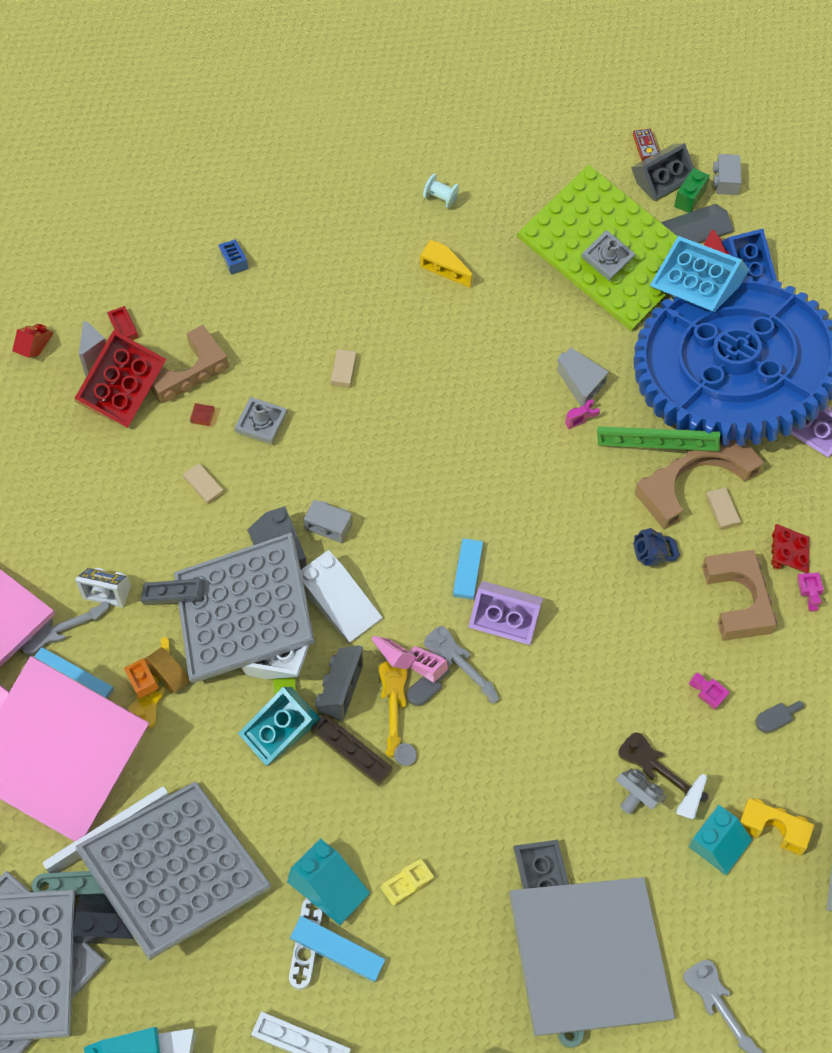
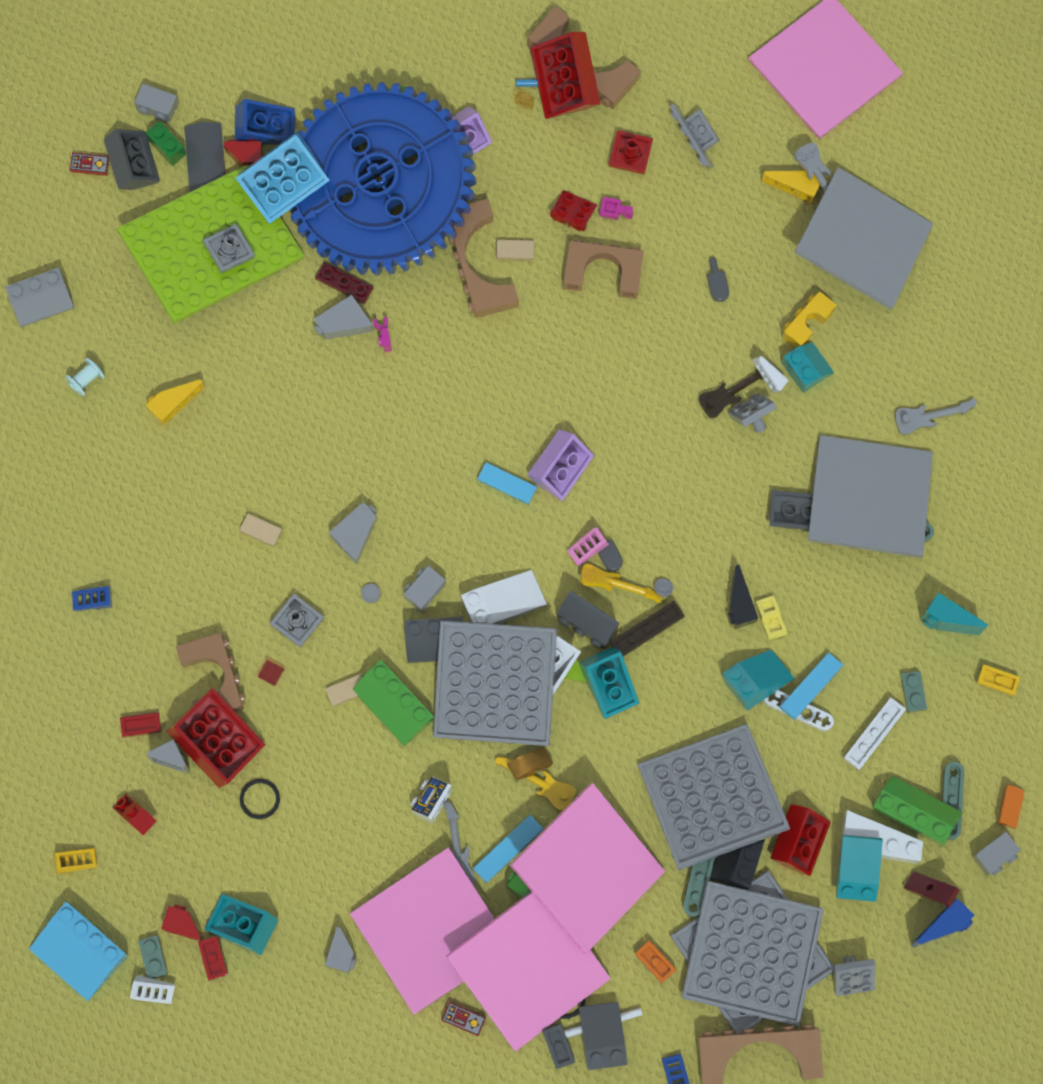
camera: 75 degrees left, 15 degrees up
white tile [43,786,169,873] -> none
orange plate [124,658,159,699] -> none
dark grey tile [141,578,204,605] -> none
bright pink slope [372,636,416,669] -> none
light grey piece [424,626,499,704] -> none
bright green tile [597,426,720,451] -> none
dark blue piece [633,528,680,566] -> none
dark pink plate [688,672,730,710] -> none
none -> light grey slope [5,268,74,327]
none -> black piece [239,779,280,819]
none -> dark red tile [315,262,374,304]
none -> light grey slope [329,502,377,564]
none -> bright green slope [353,660,434,747]
none -> light grey piece [361,584,380,603]
none -> black slope [727,565,758,629]
none -> red slope [770,804,831,876]

